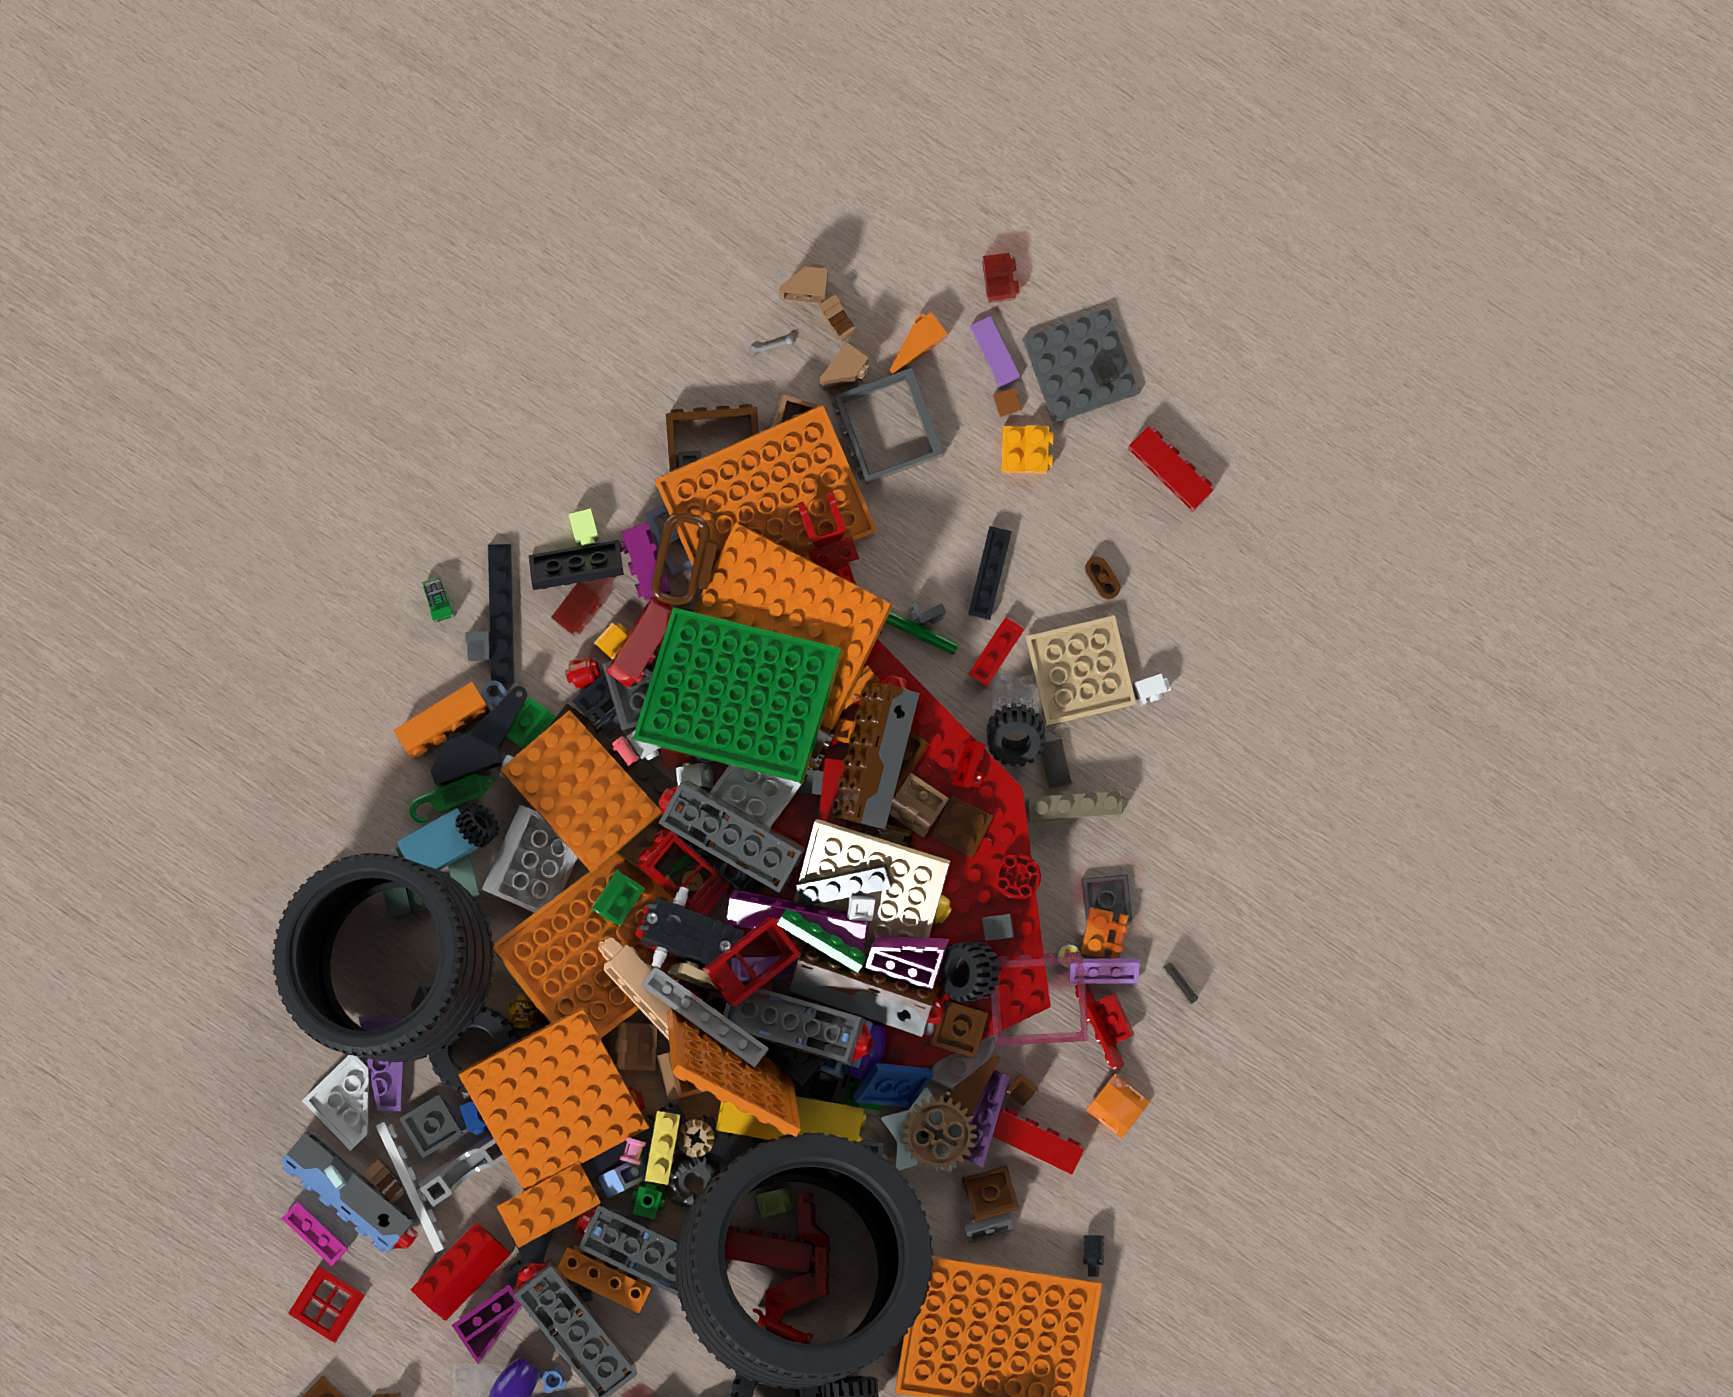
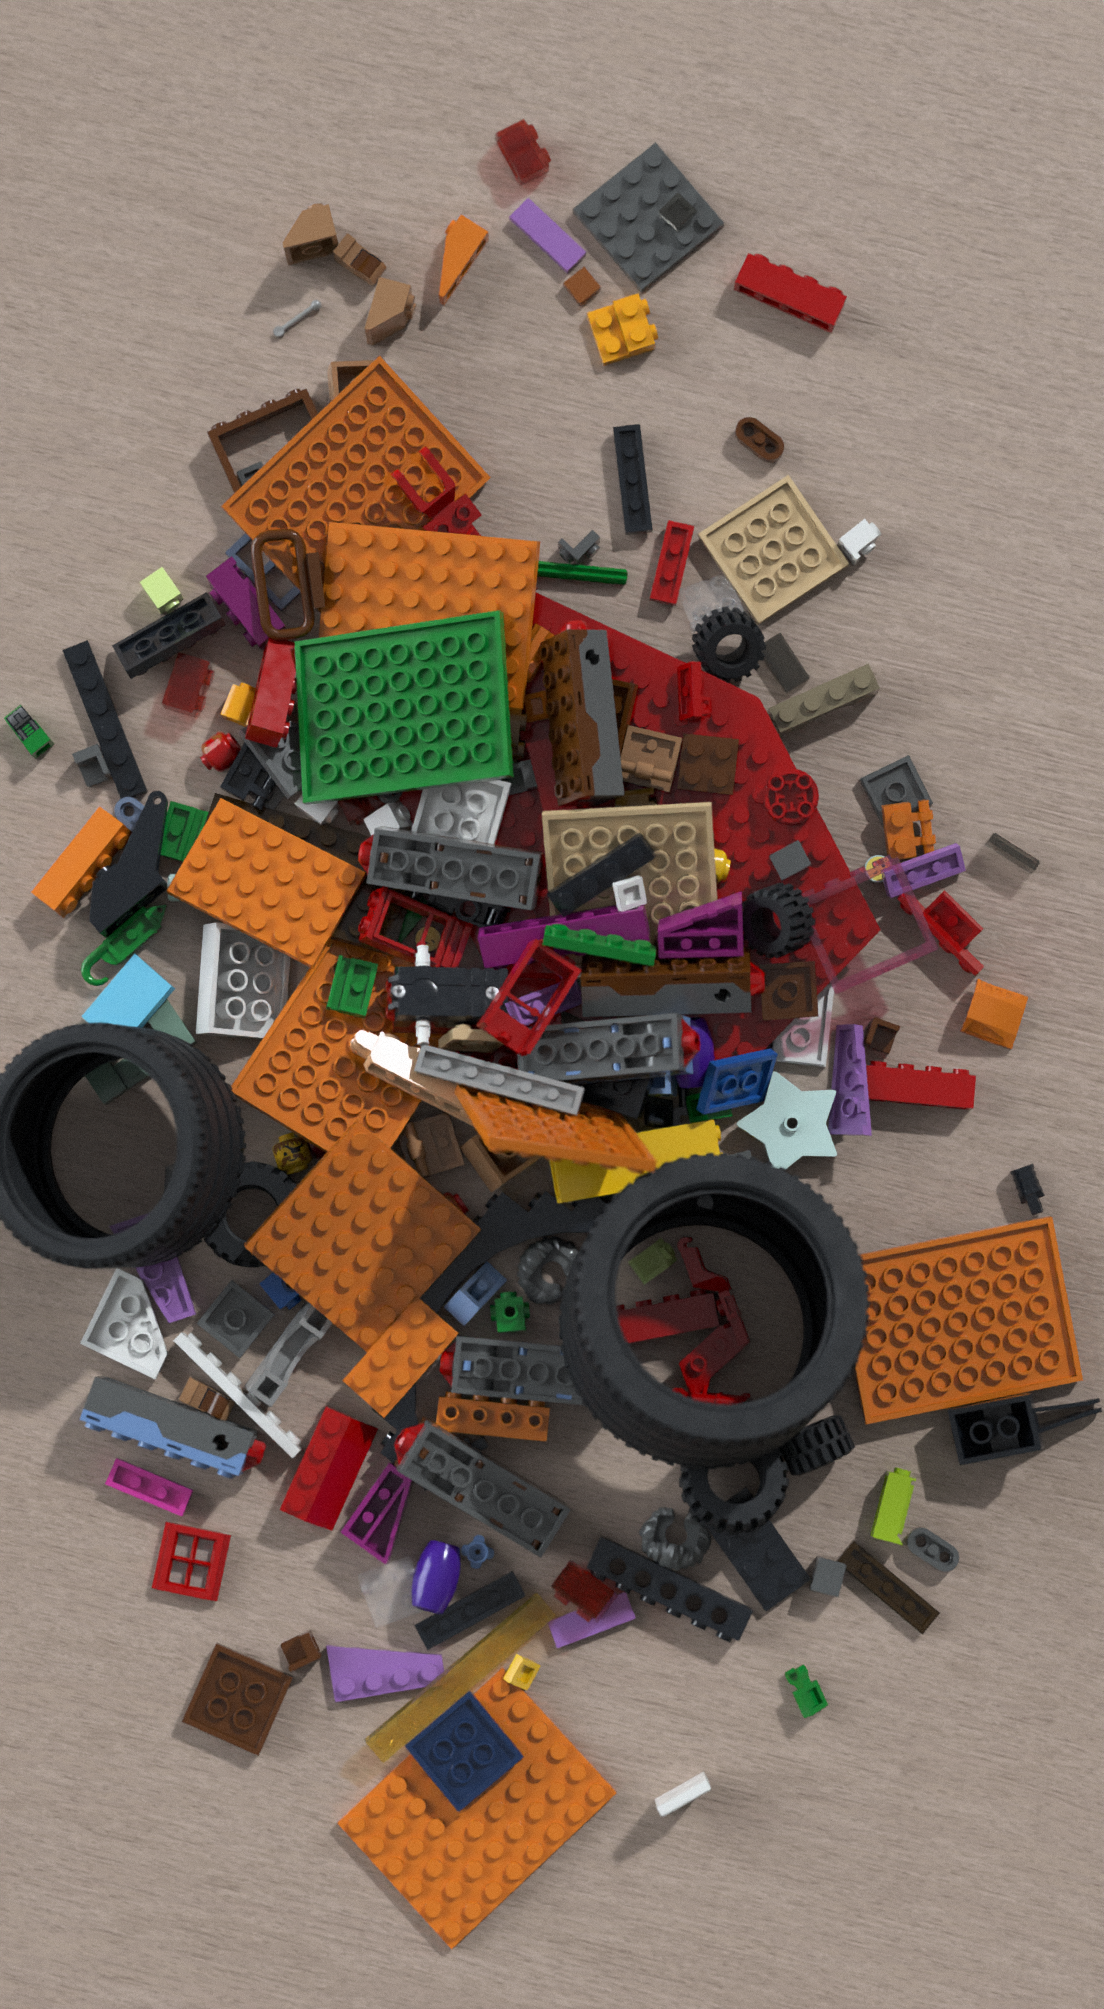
camera: 15 degrees left, 0 degrees up
light aqua tile [324,1165,347,1189] -> none
black tyre [455,803,500,848] -> none
coral pin [612,736,640,766] -> none
bright pink bush [620,1137,646,1165] -> none
light yellow brick [645,1111,681,1185] -> none
tan gear [677,1120,714,1157] -> none
dark grey window [832,368,943,484] -> none
medium nougat gear [901,1095,977,1172] -> none
reddish brown slope [944,1055,1000,1117] -> none
reddish brown tile [962,1165,1020,1222] -> none
dark grey plate [964,1213,1014,1243] -> none

